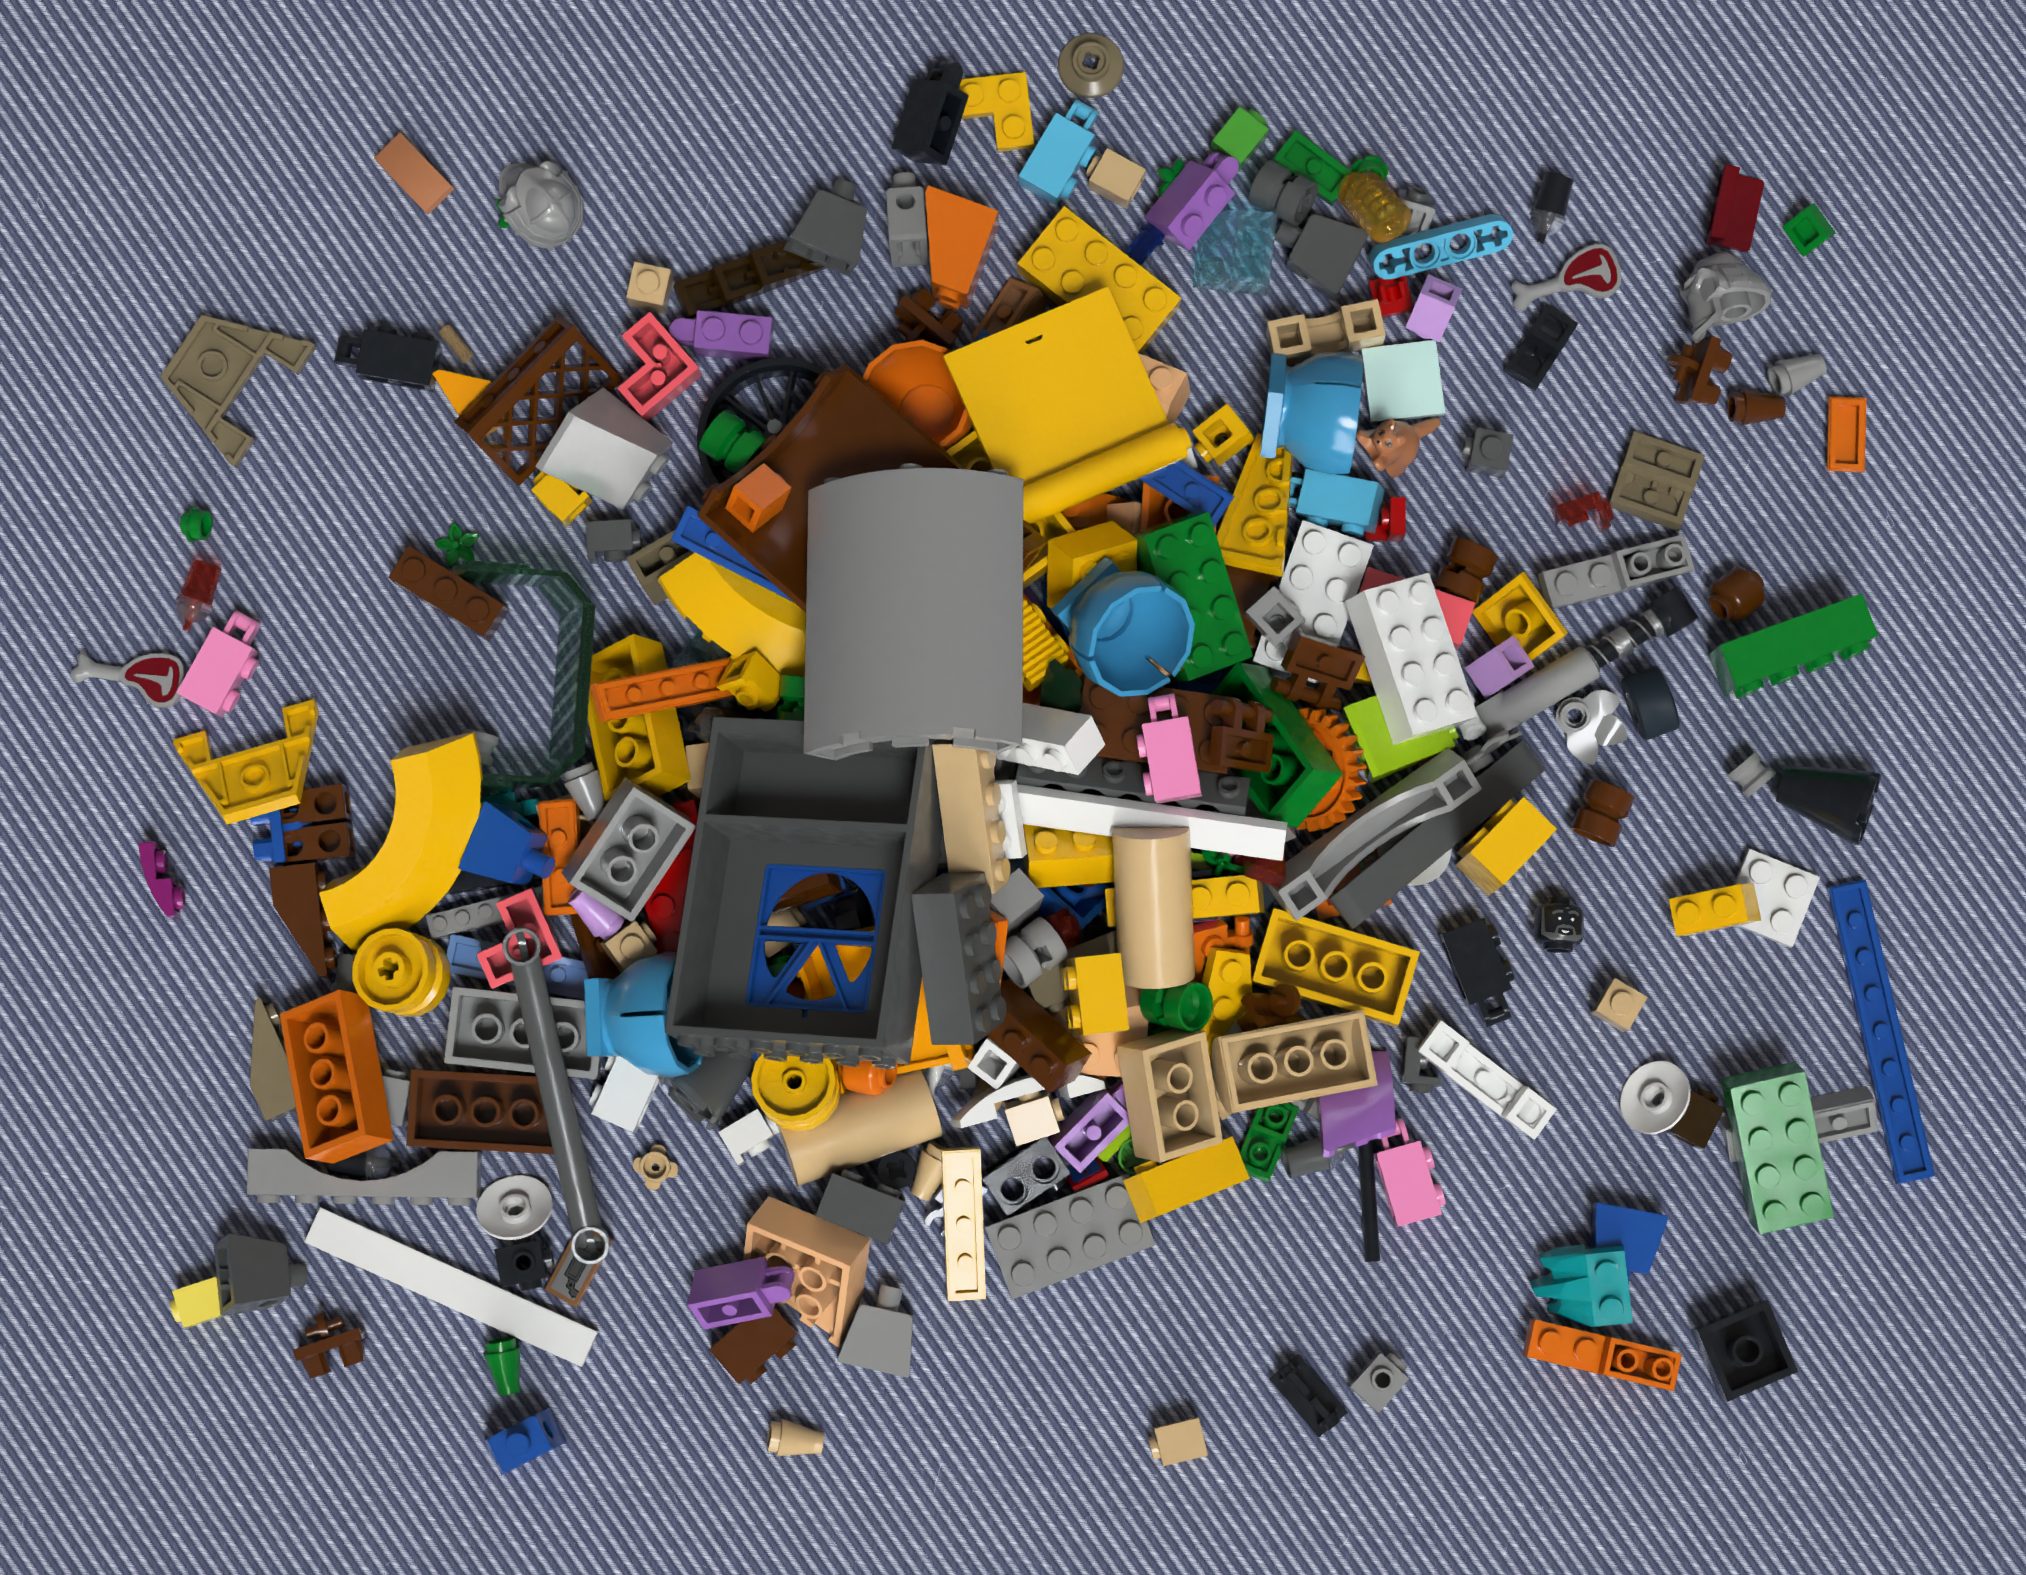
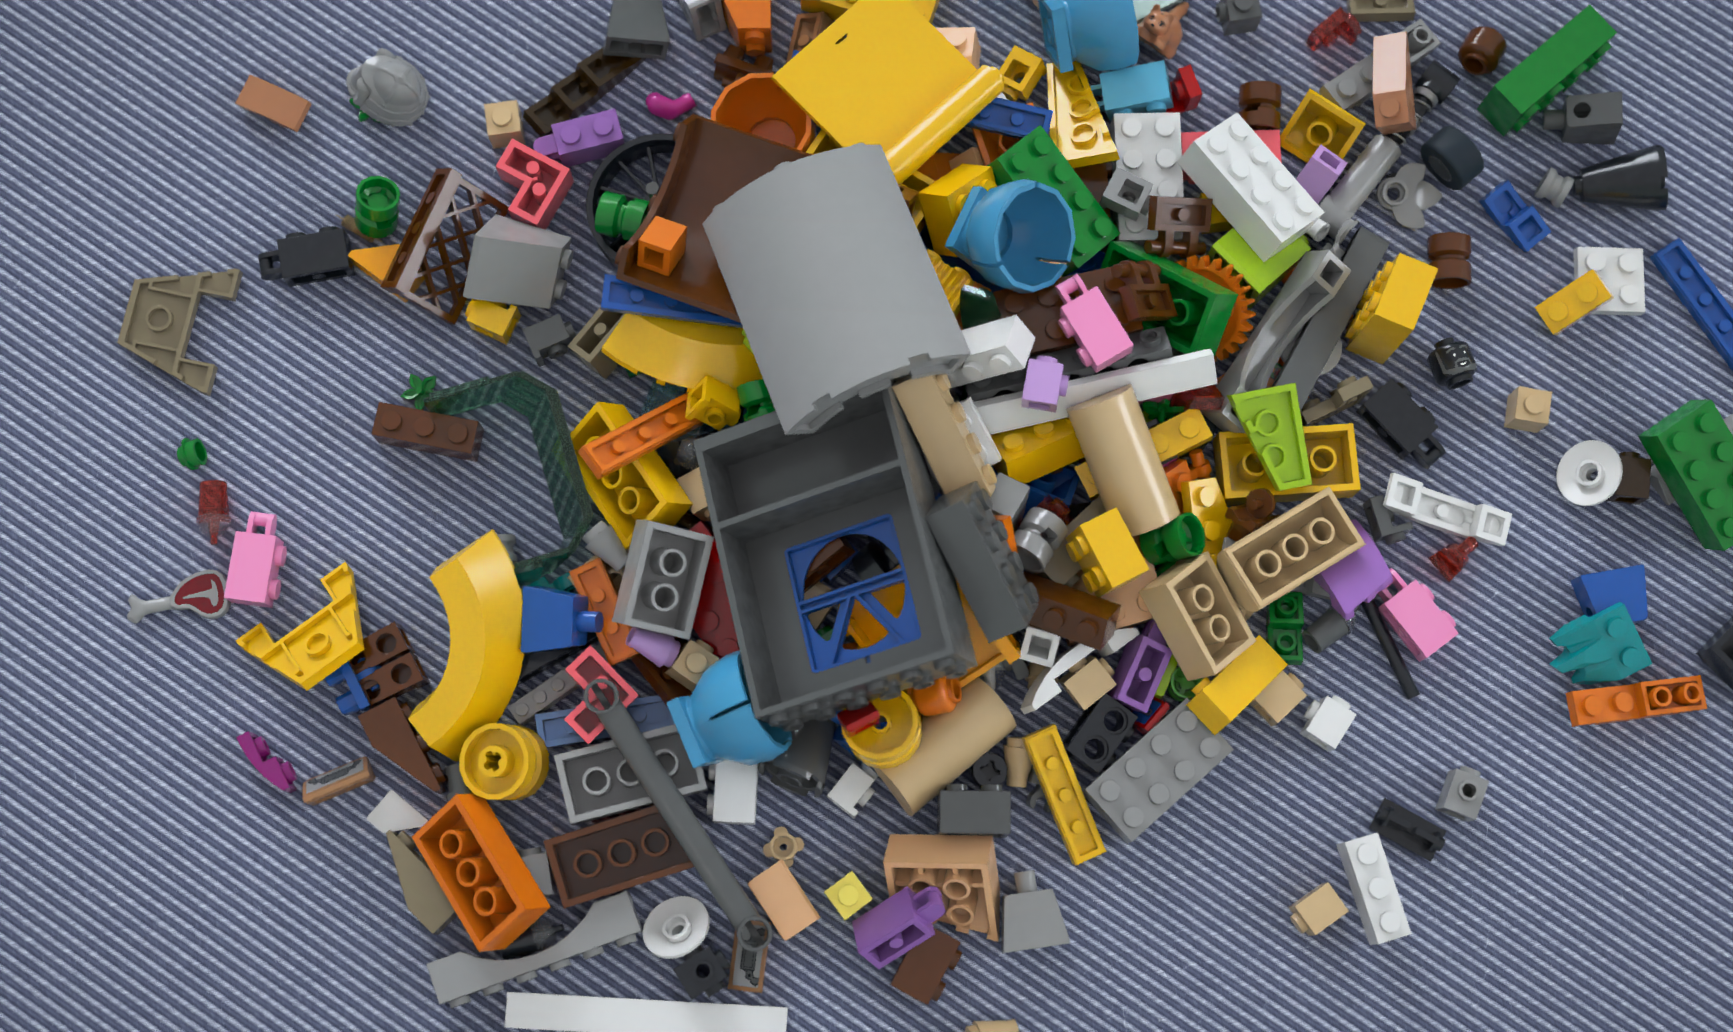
camera: 25 degrees left, 5 degrees down
none -> medium nougat slope [302,756,376,806]
none -> green wheel [355,176,400,238]
none -> white sticker [367,790,428,833]
none -> dark pink arm [645,92,696,120]
none -> light nougat slope [748,859,821,941]
none -> light yellow brick [824,871,873,921]
none -> red slope [837,701,880,738]
none -> lavender brick [1022,356,1069,413]
none -> lime wing [1226,383,1312,491]
none -> tan brick [1249,670,1307,727]
none -> white brick [1299,695,1357,752]
none -> dark tan plate [1301,375,1374,426]
none -> white brick [1336,832,1412,945]
none -> nougat slope [1373,31,1417,135]
none -> clear red piece [1428,536,1479,582]
none -> blue slope [1479,180,1551,252]
none -> dark grey torso [1542,92,1623,145]

